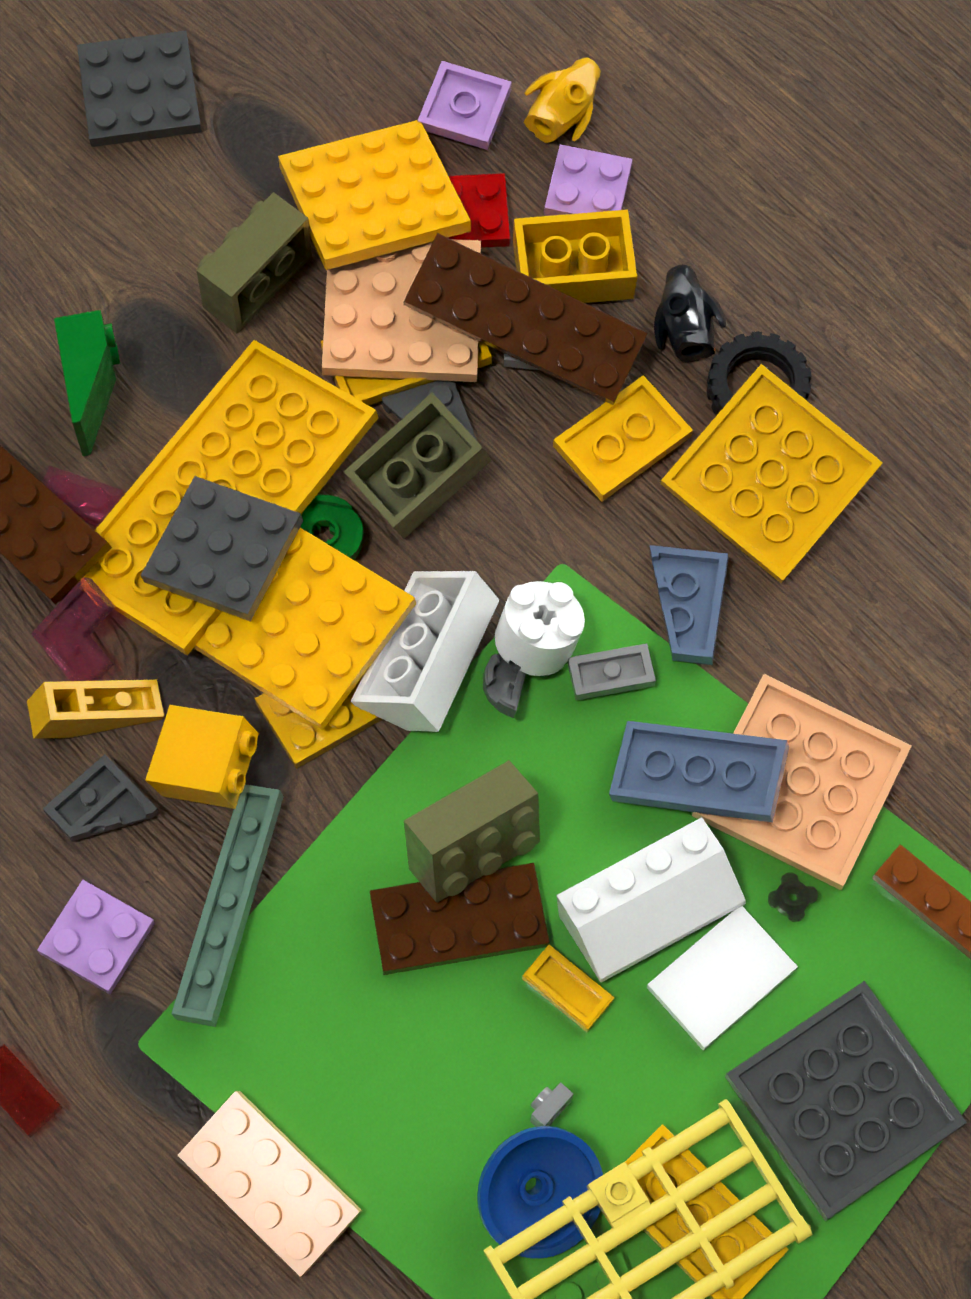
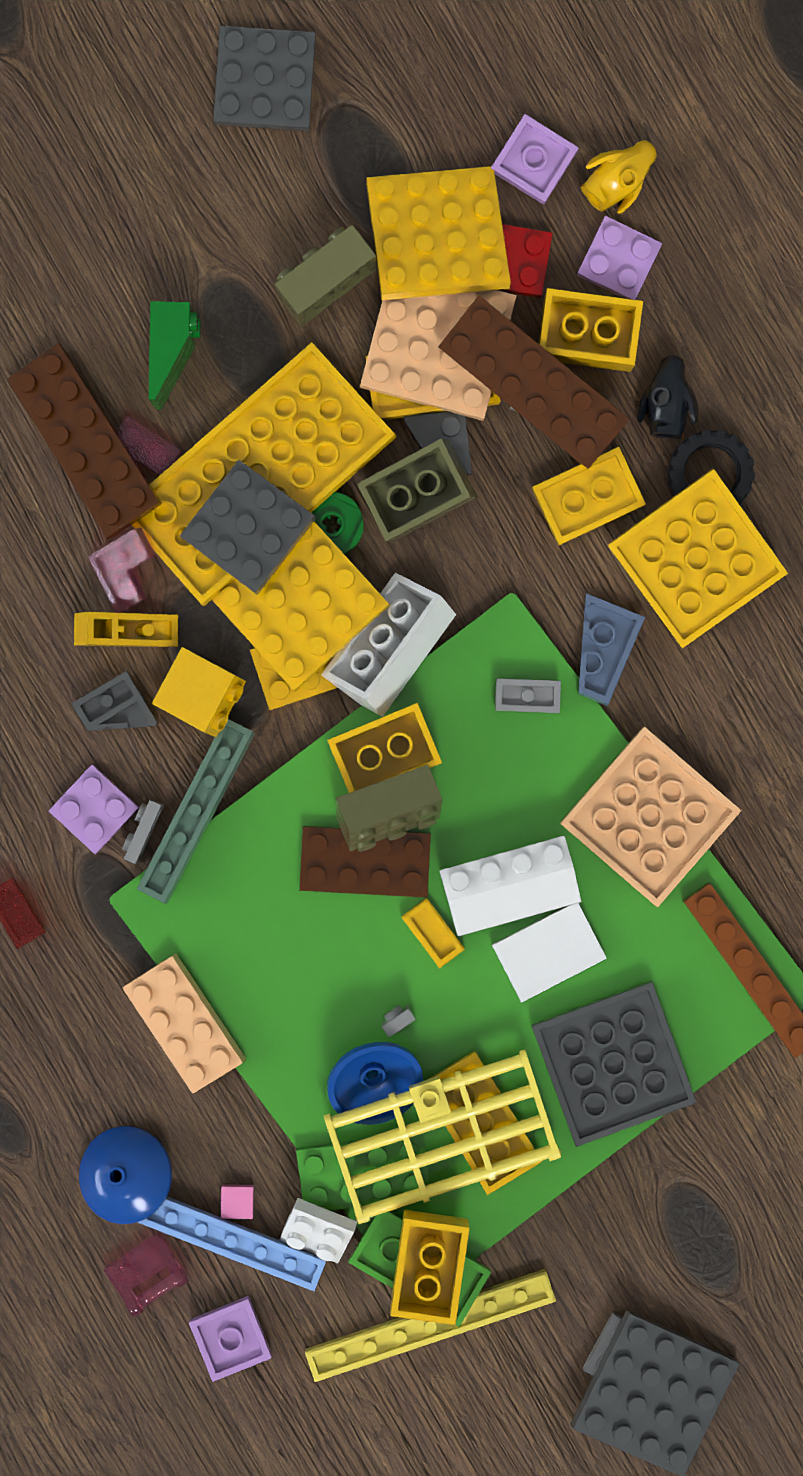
camera: 20 degrees right, 20 degrees up
dark grey plate [483,654,526,718] -> none
white brick [495,581,585,676] -> none
sand blue plate [609,721,789,823] -> none
clear smoke plate [768,873,818,922] -> none
none -> light grey plate [122,799,164,864]
none -> yellow brick [327,703,442,793]

